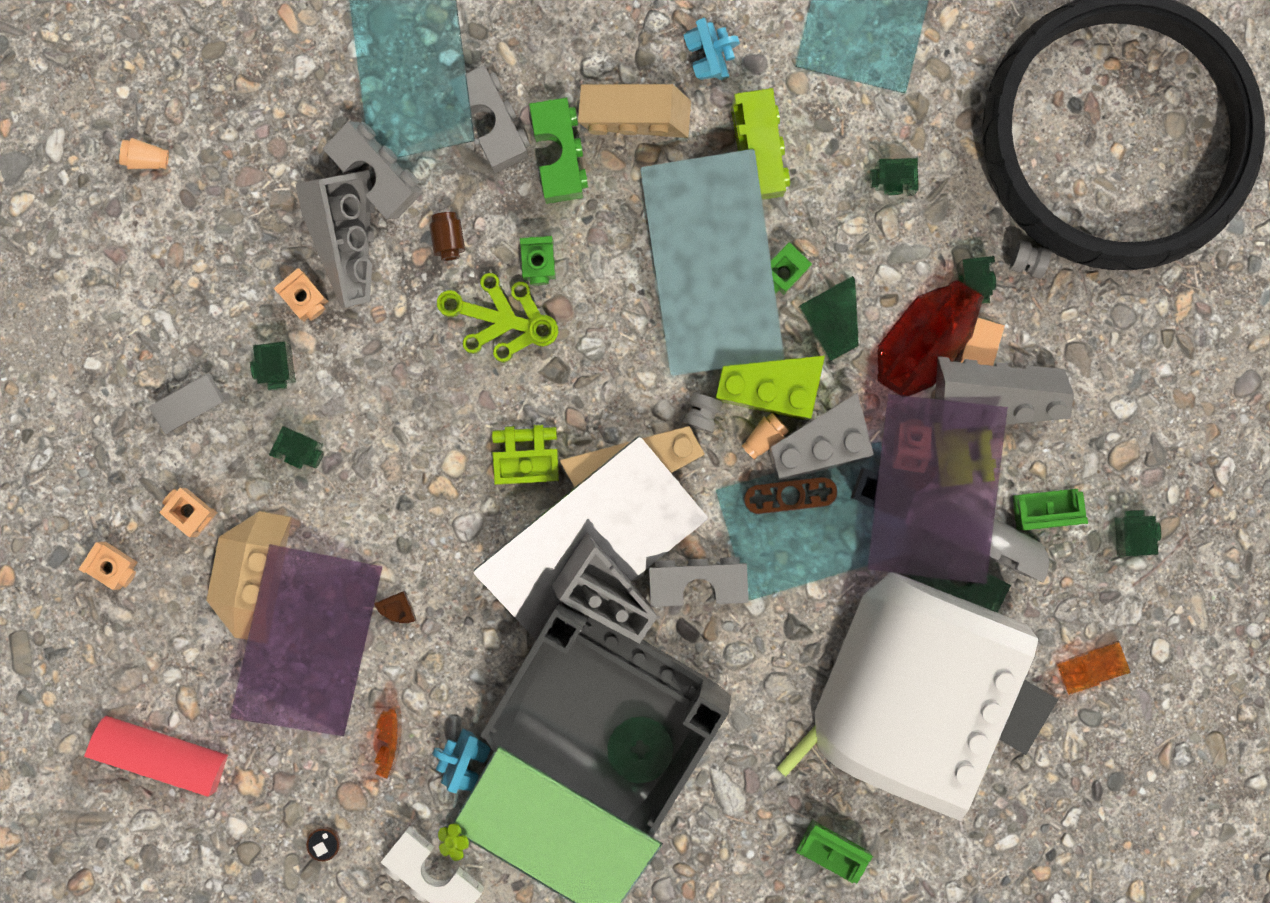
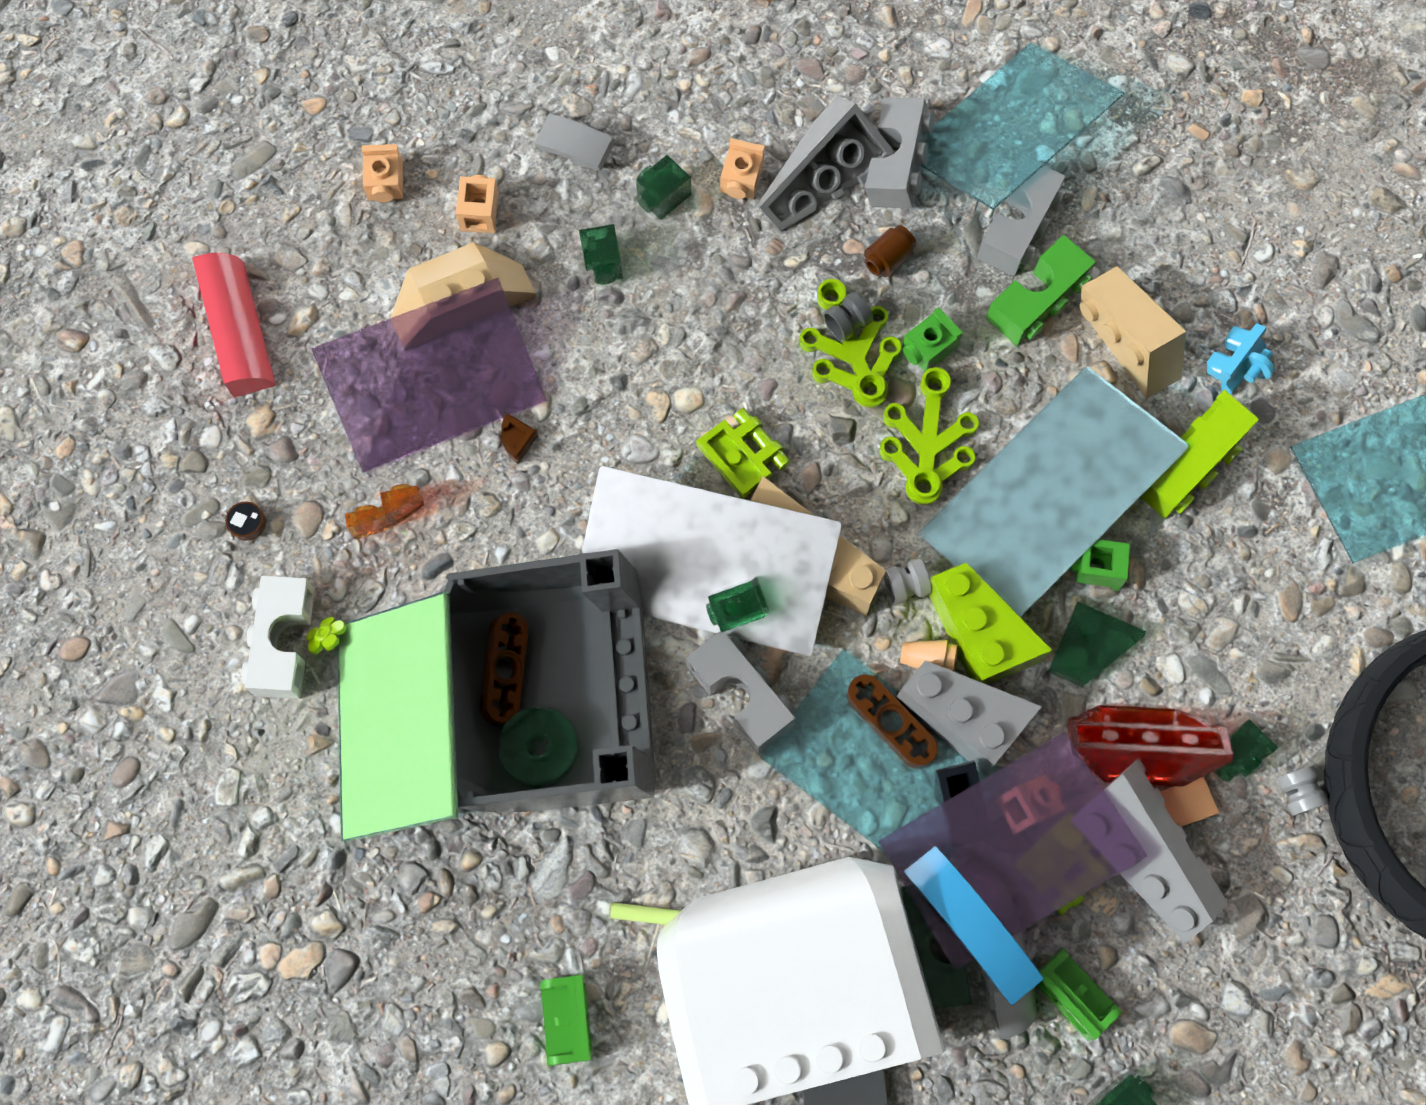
camera: 55 degrees right, 15 degrees down
medium azure hips [432,728,490,794] -> none
light grey wedge [552,532,657,644] -> none
clear green brick [870,158,919,196] -> none
none -> reddish brown beam [480,612,529,725]
none -> clear green brick [706,576,770,633]
none -> dark grey wheel [823,292,874,342]
none -> lime plant [879,367,979,505]
none -> dark azure slope [903,846,1044,1006]

